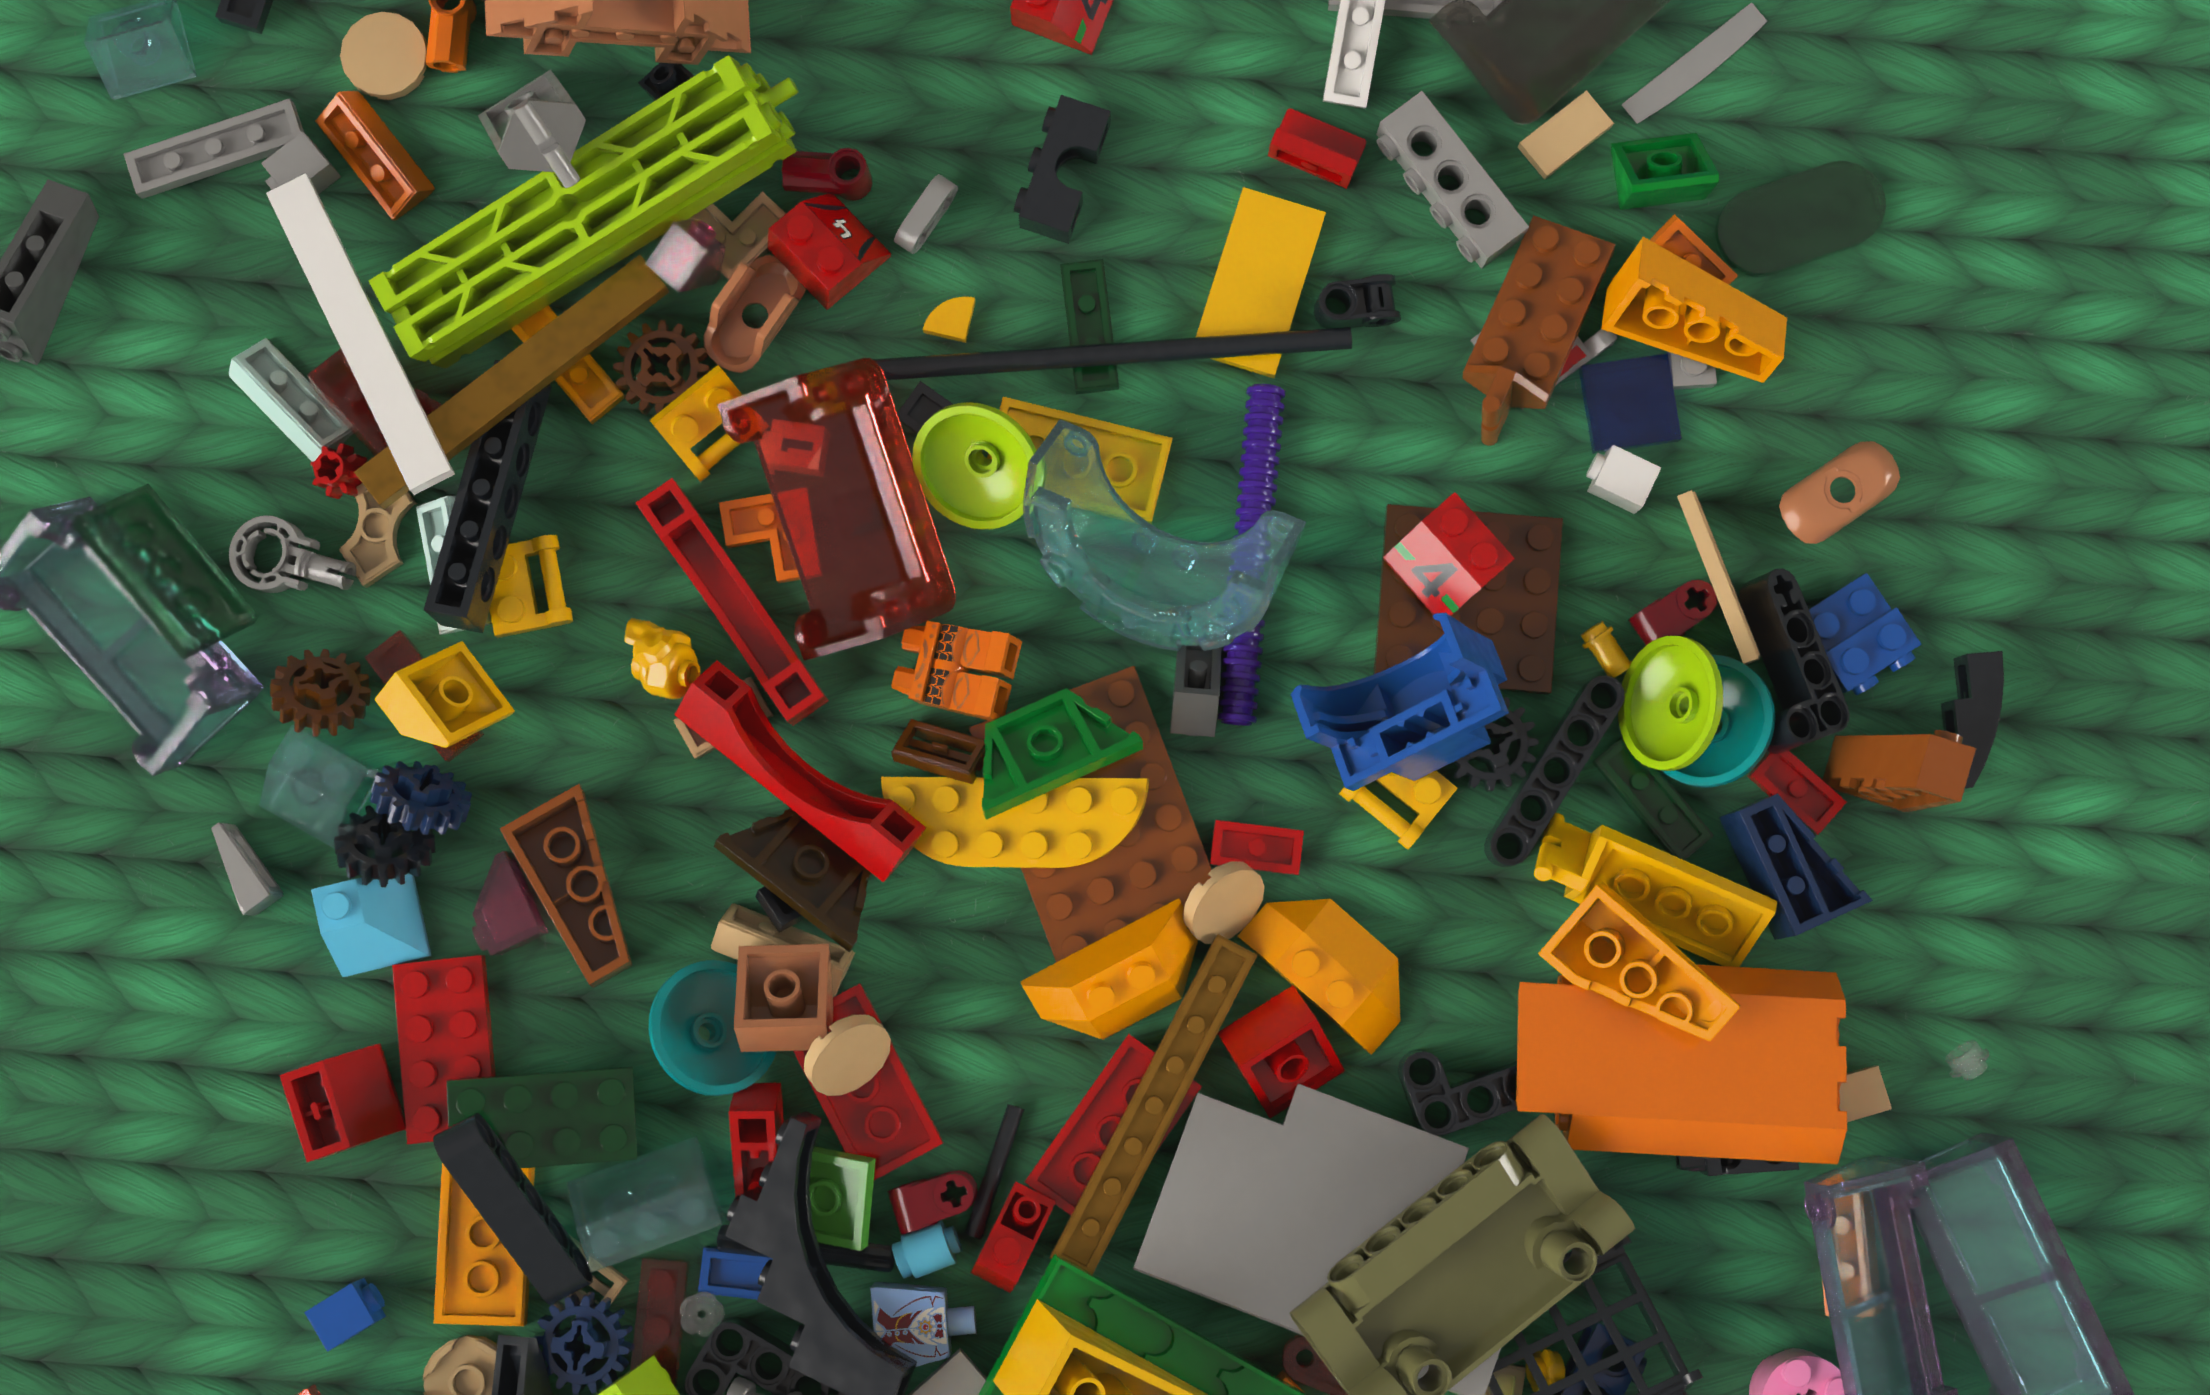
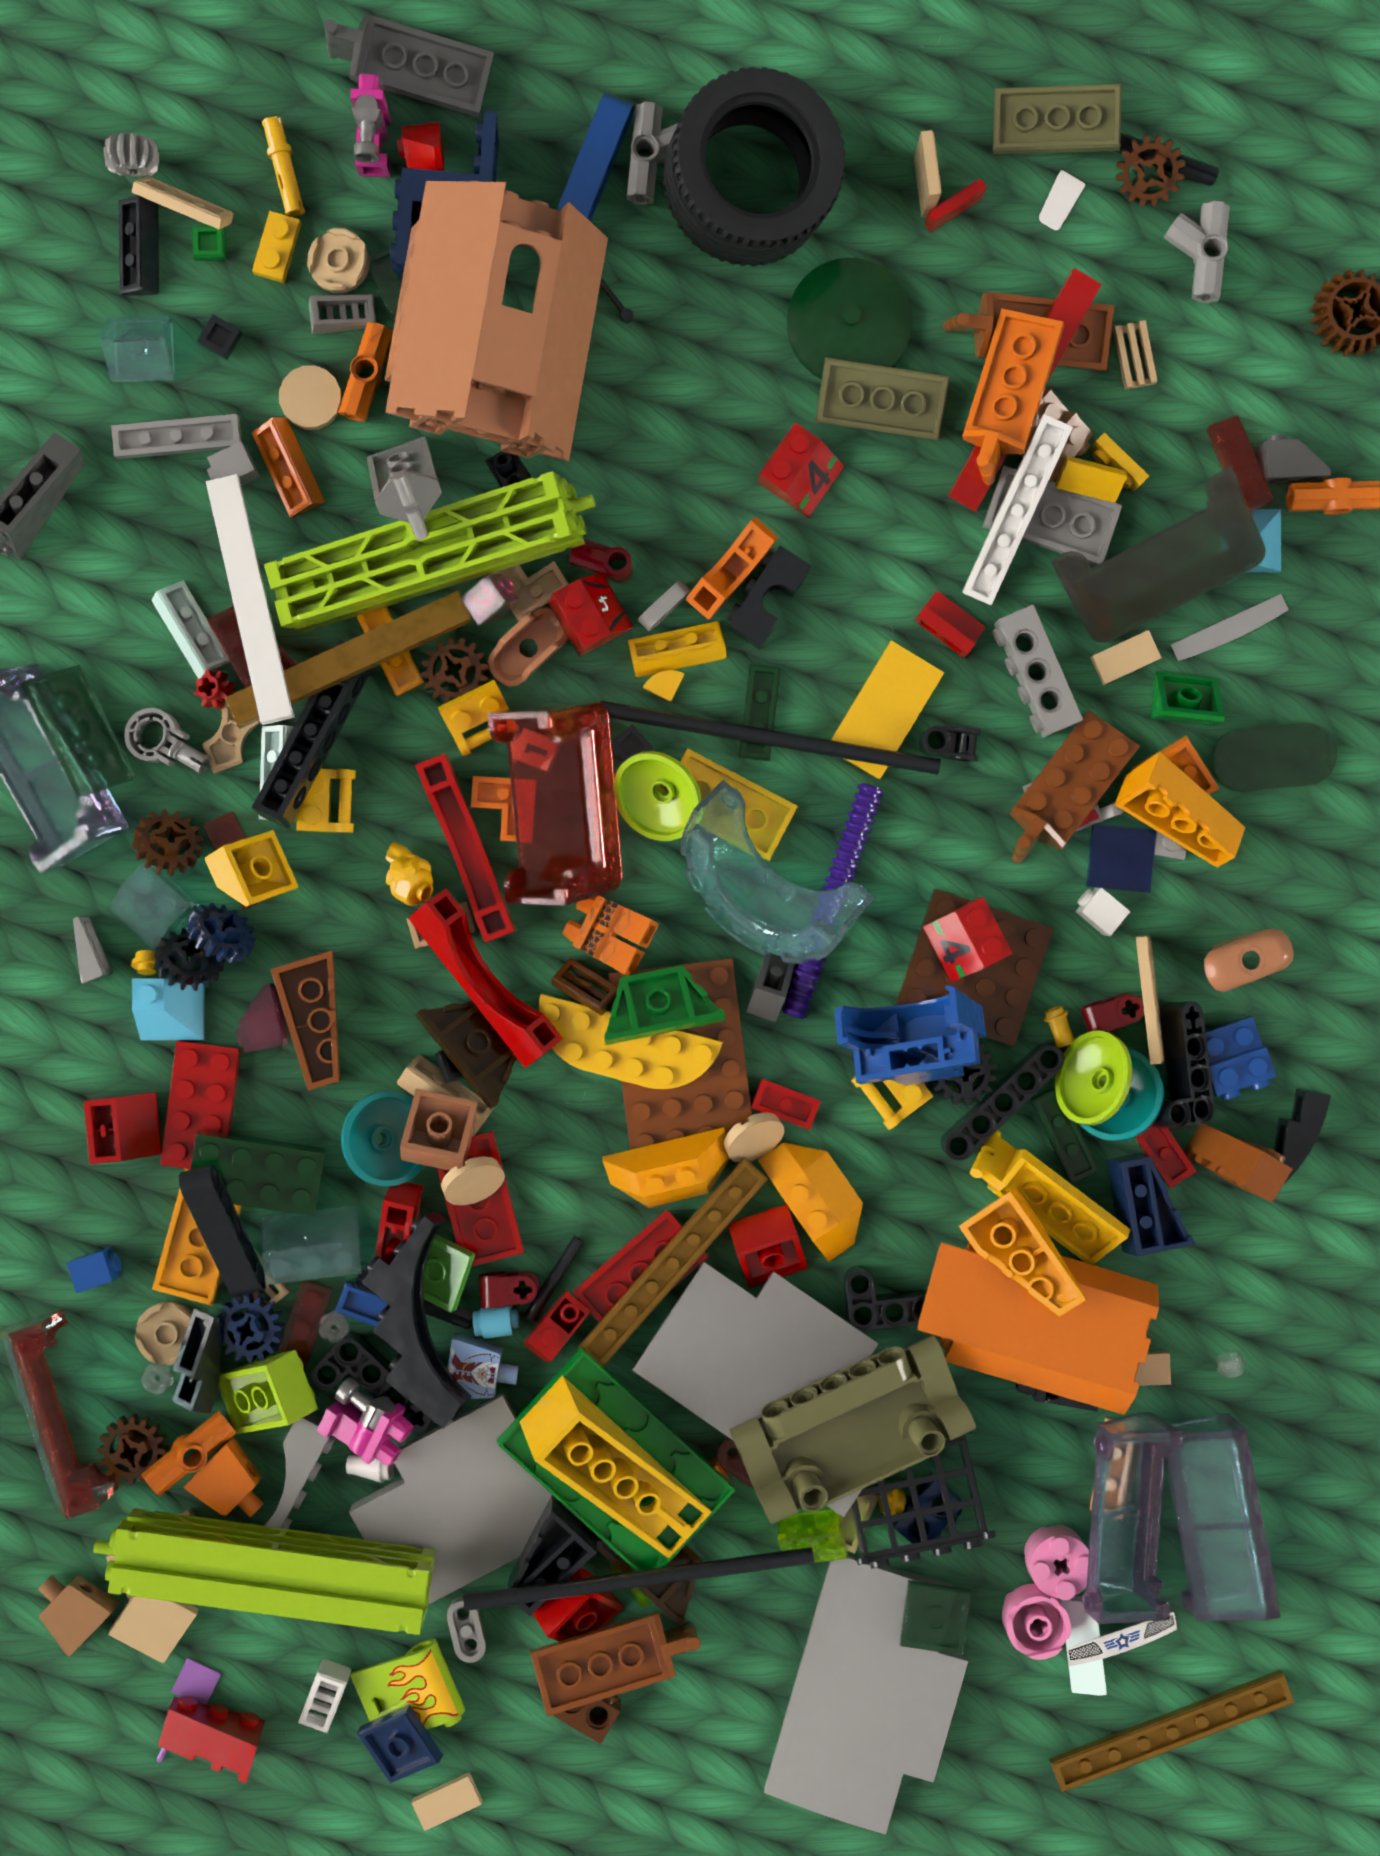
camera: 15 degrees right, 5 degrees up
none -> yellow plate [131,950,160,975]
none -> yellow slope [628,621,727,677]
none -> orange arch [685,517,779,620]

